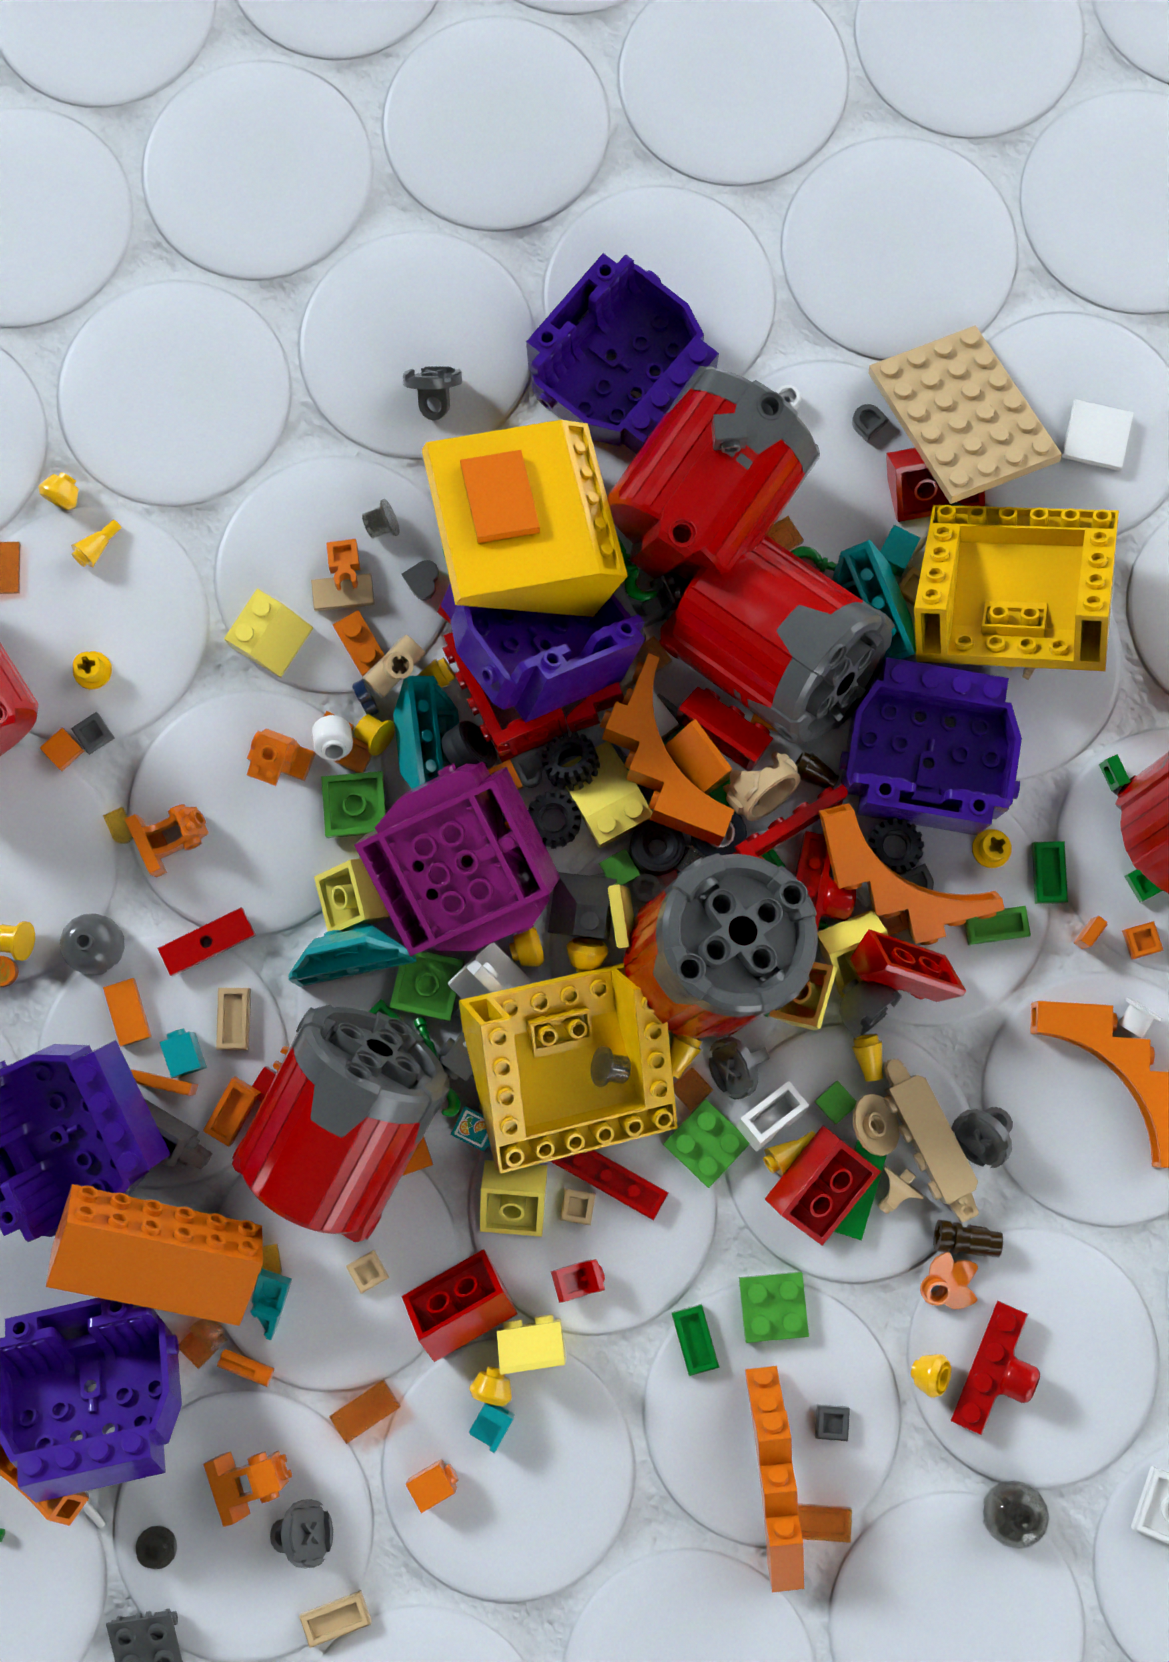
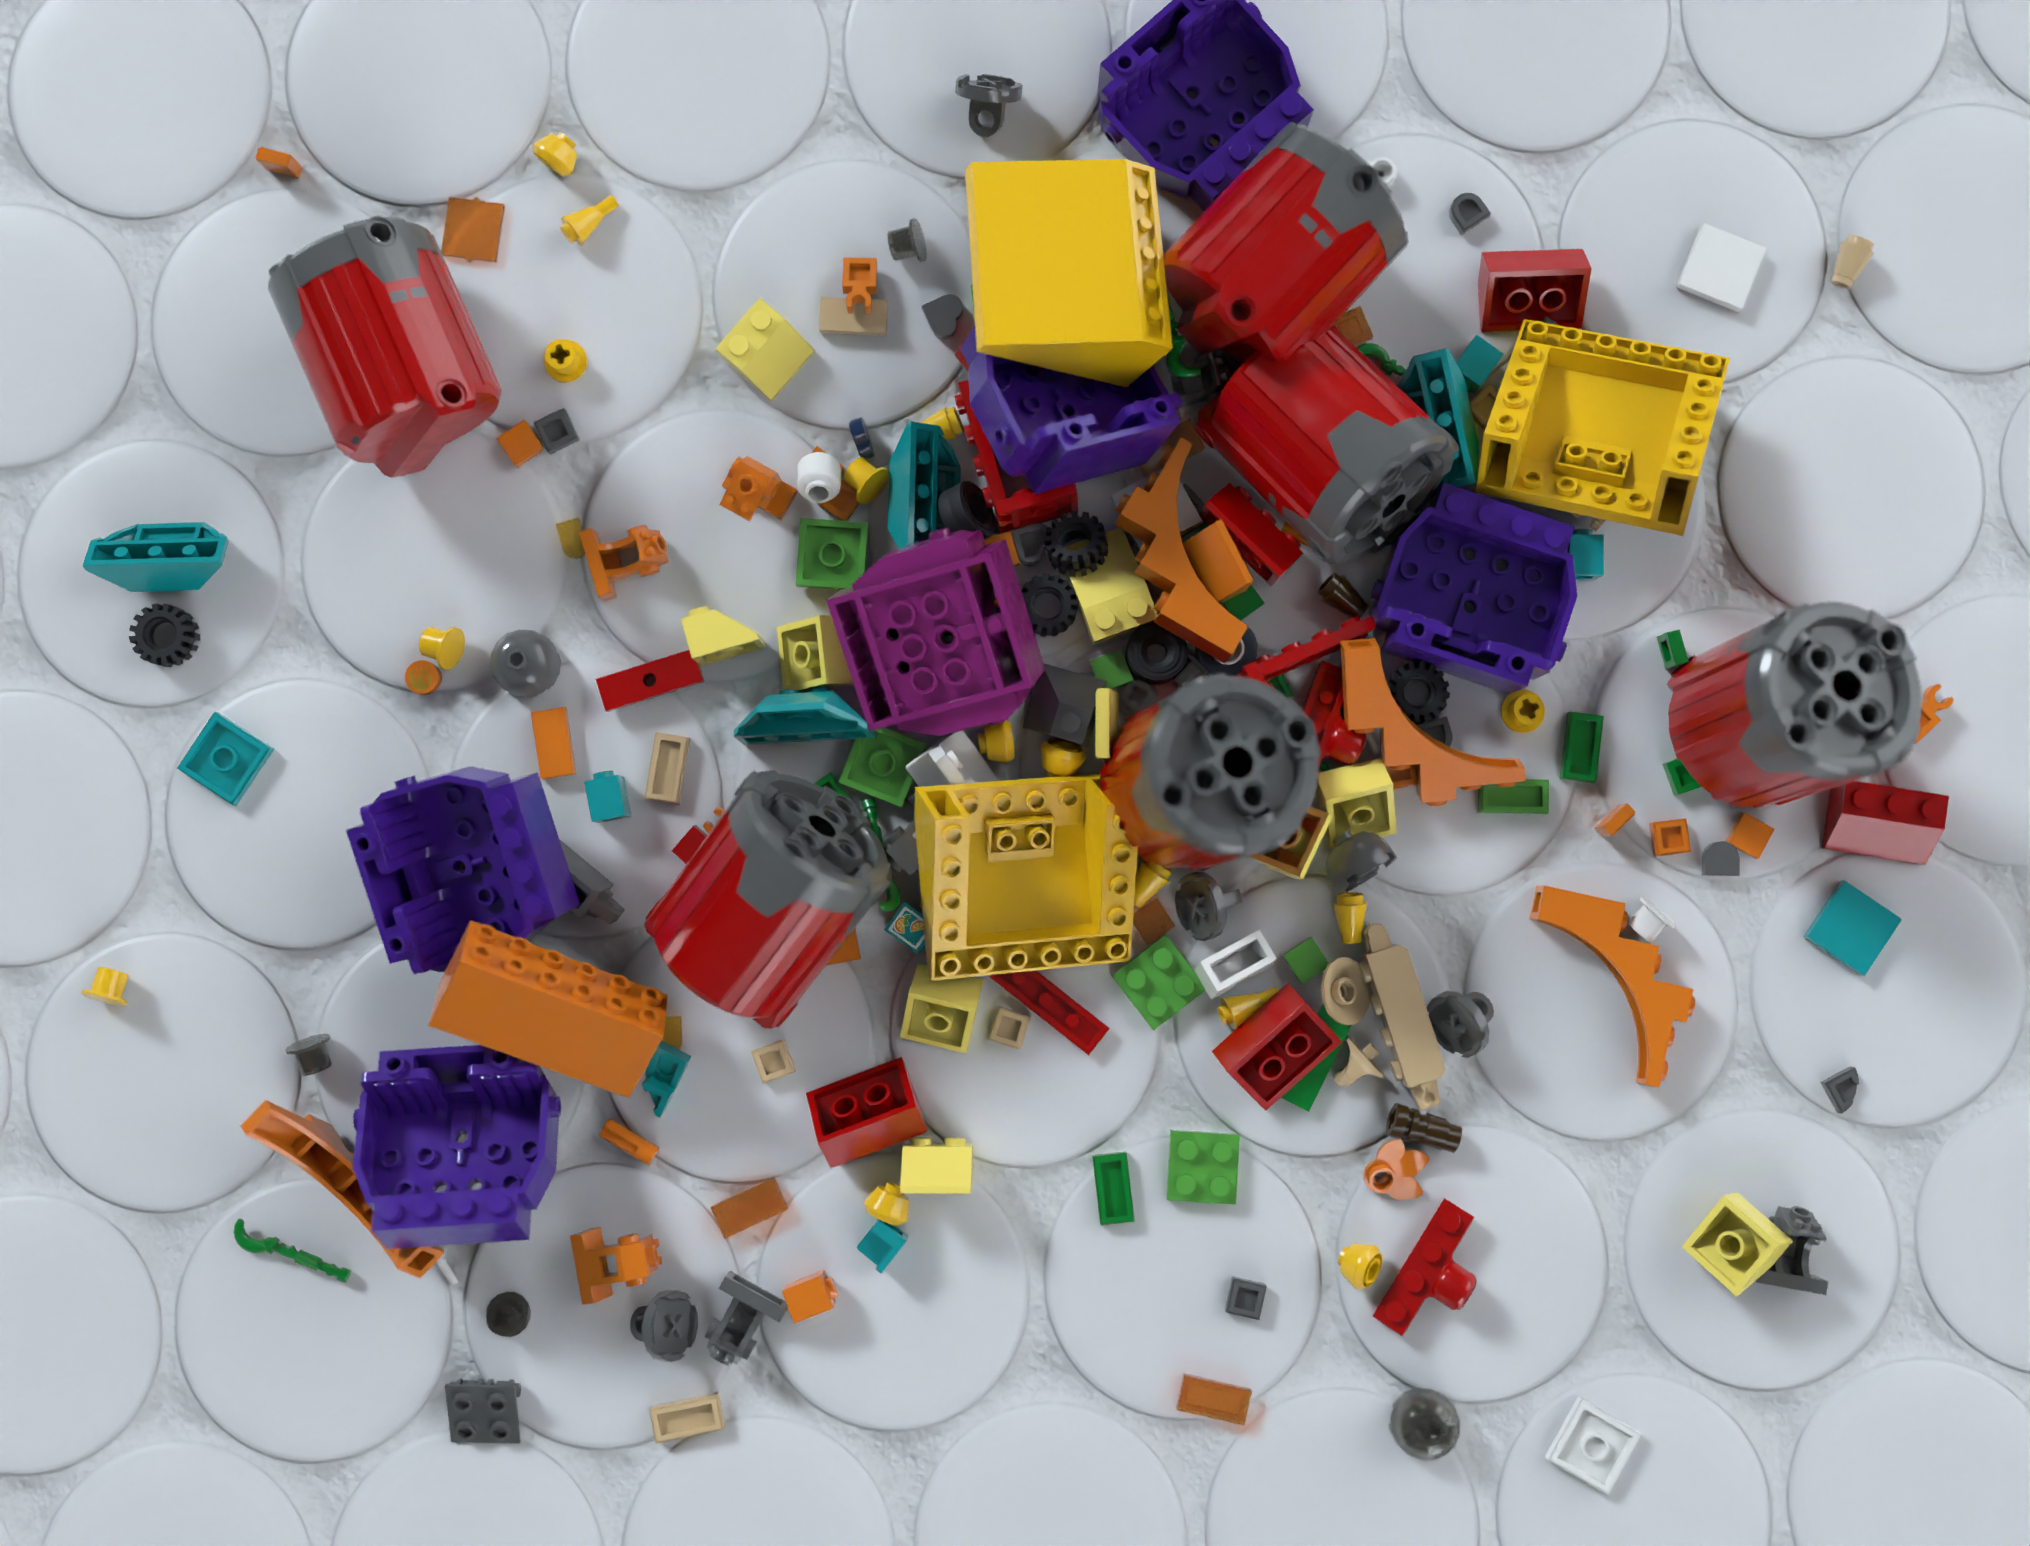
camera: 10 degrees right, 5 degrees up
orange tile [131,1069,198,1096] -> none
clear orange bracket [179,1319,228,1369] -> none
orange tile [203,1076,261,1147] -> none
orange plate [332,610,384,677] -> none
tan connector [362,635,426,698] -> none
orange tile [460,450,540,543] -> none
red bracket [551,1259,605,1303] -> none
red slope [566,682,624,732] -> none
clear smoke piece [591,1046,631,1087] -> none
dark grey plate [711,412,748,453] -> none
tan piece [723,751,800,821] -> none
orange arch [745,1366,804,1593] -> none
red slope [850,929,966,1002] -> none
tan plate [868,325,1062,504] -> none
none -> light yellow slope [681,606,767,666]
none -> dark grey tile [705,1271,788,1366]
none -> teal brick [1566,529,1604,580]

